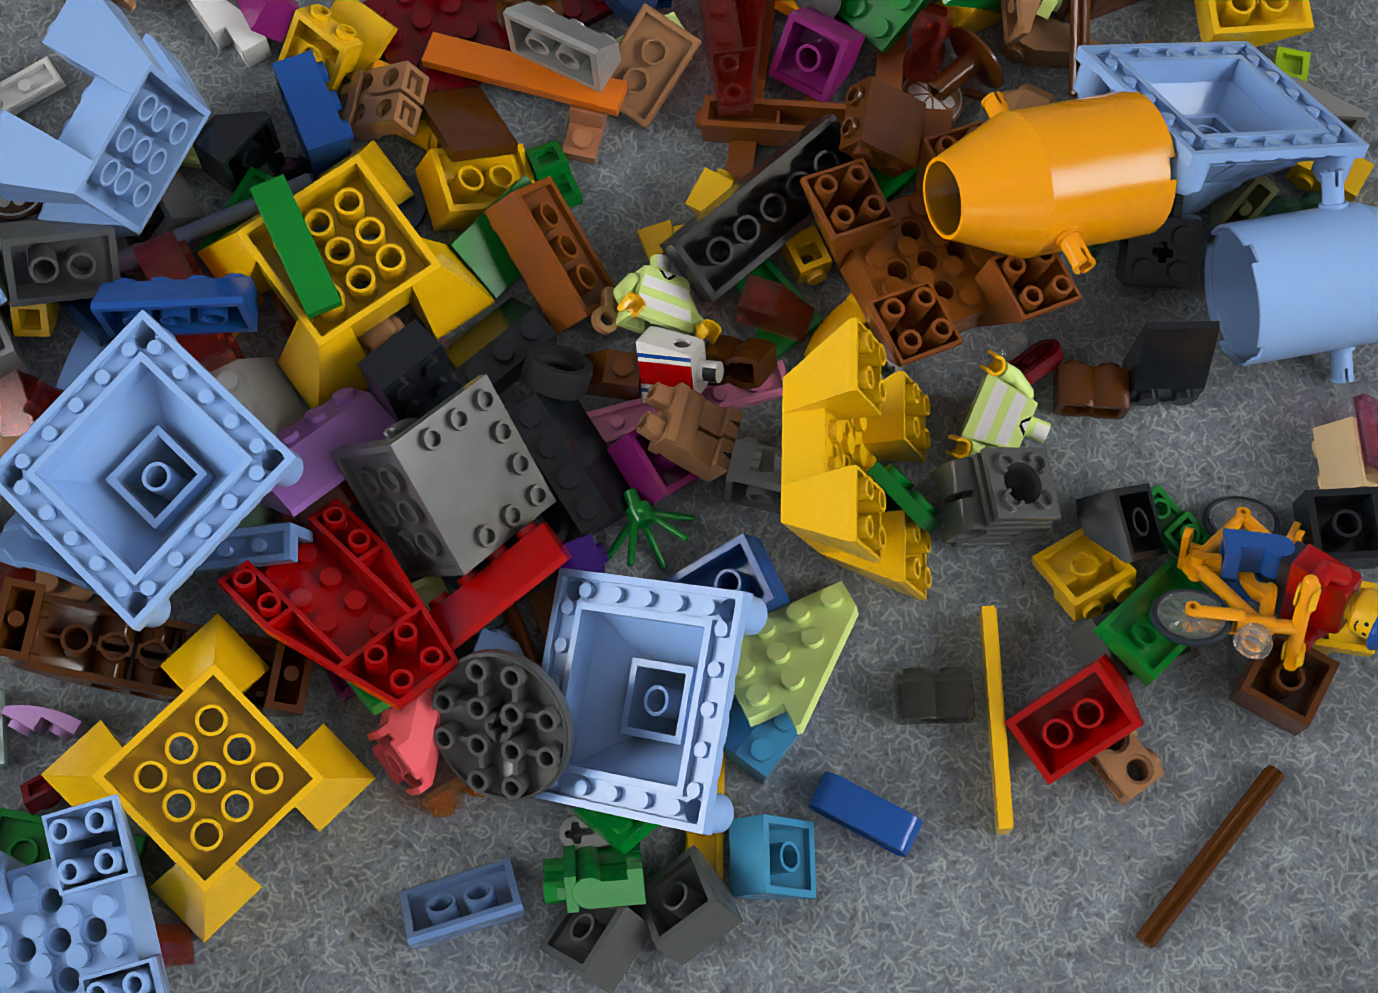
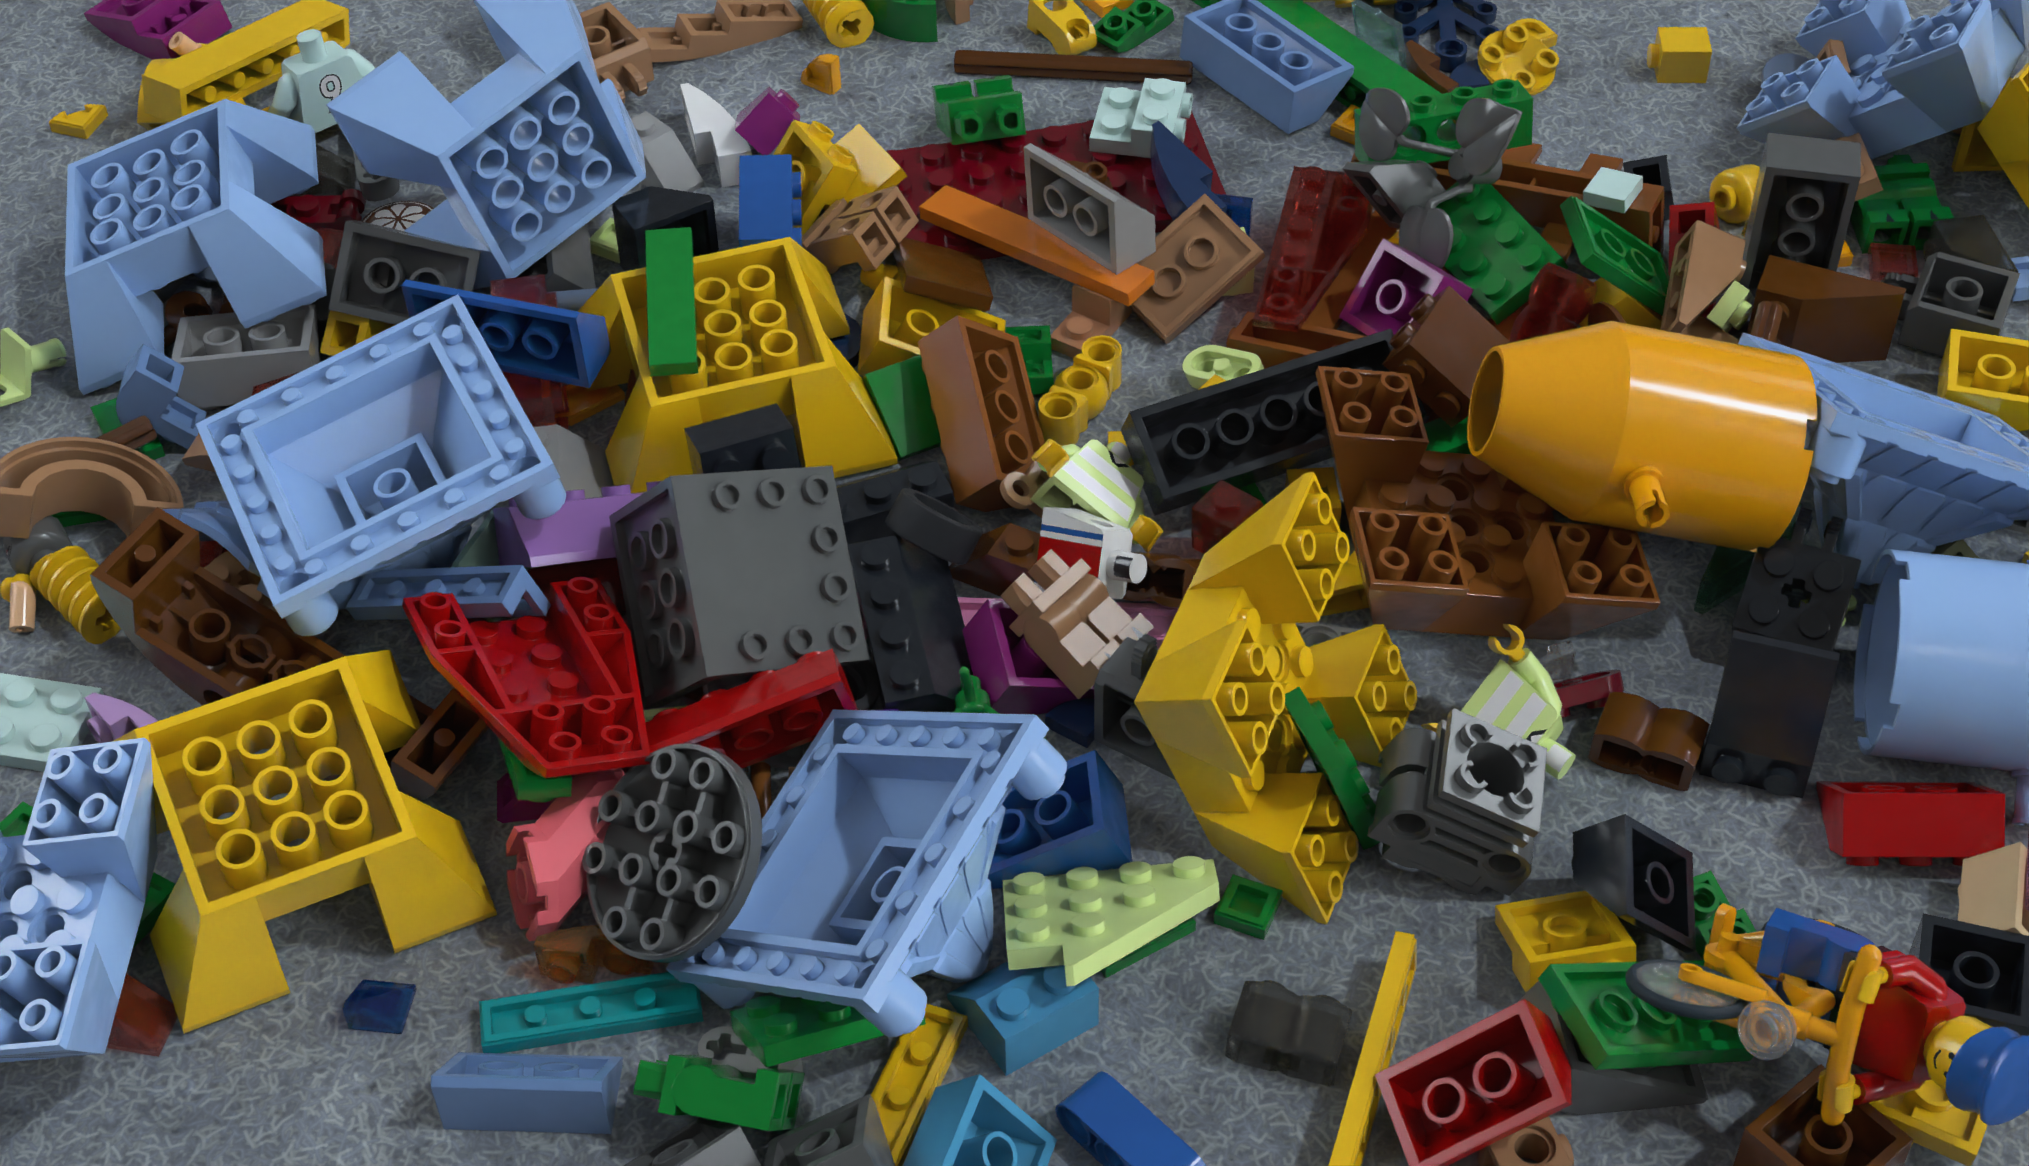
camera: 25 degrees right, 25 degrees down
none -> clear blue slope [342,979,417,1034]
none -> teal tile [479,972,704,1053]
none -> light grey slope [631,111,704,192]
none -> yellow piece [1038,335,1122,446]
none -> dark blue tile [1045,698,1094,748]
none -> yellowish green plate [1182,345,1264,389]
none -> green tile [1214,874,1283,940]
none -> red slope [1816,781,2005,866]

